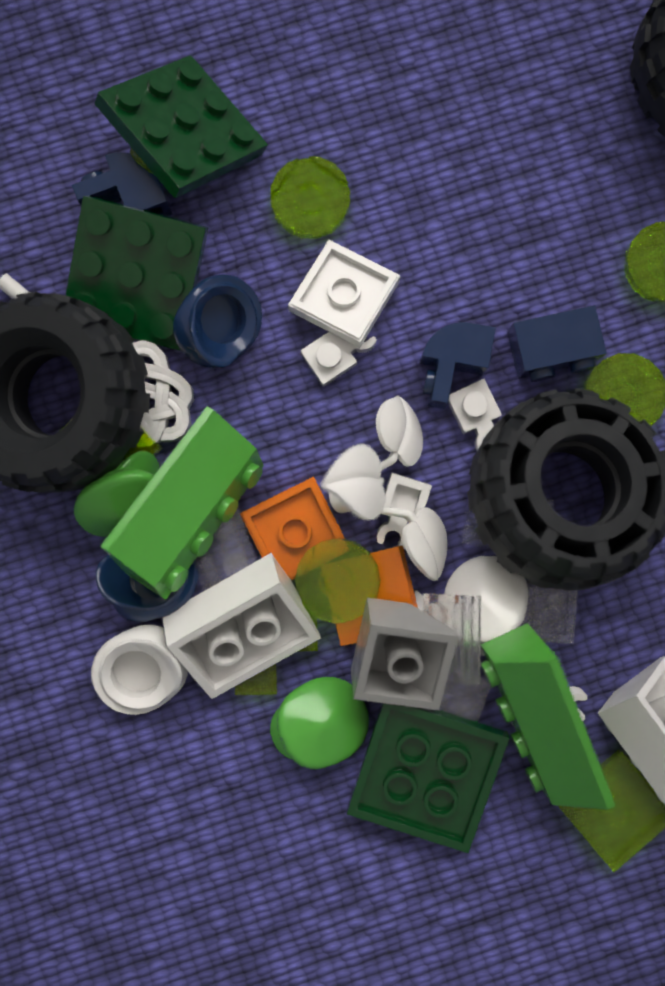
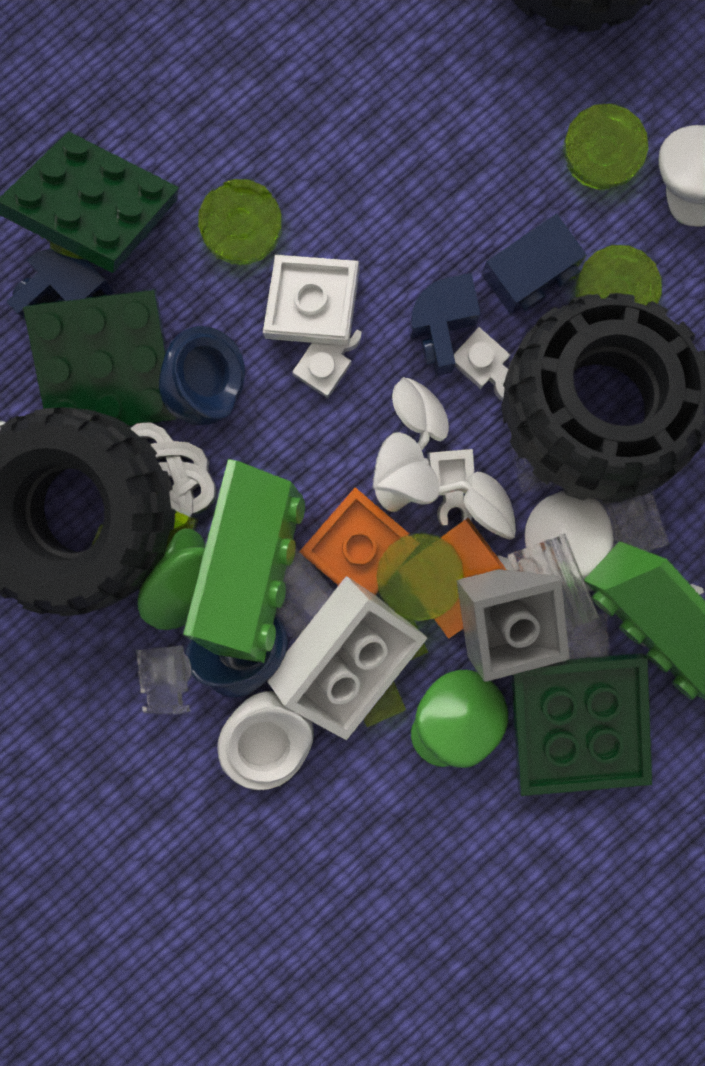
camera: 20 degrees left, 0 degrees up
none -> clear plate [136,646,191,714]

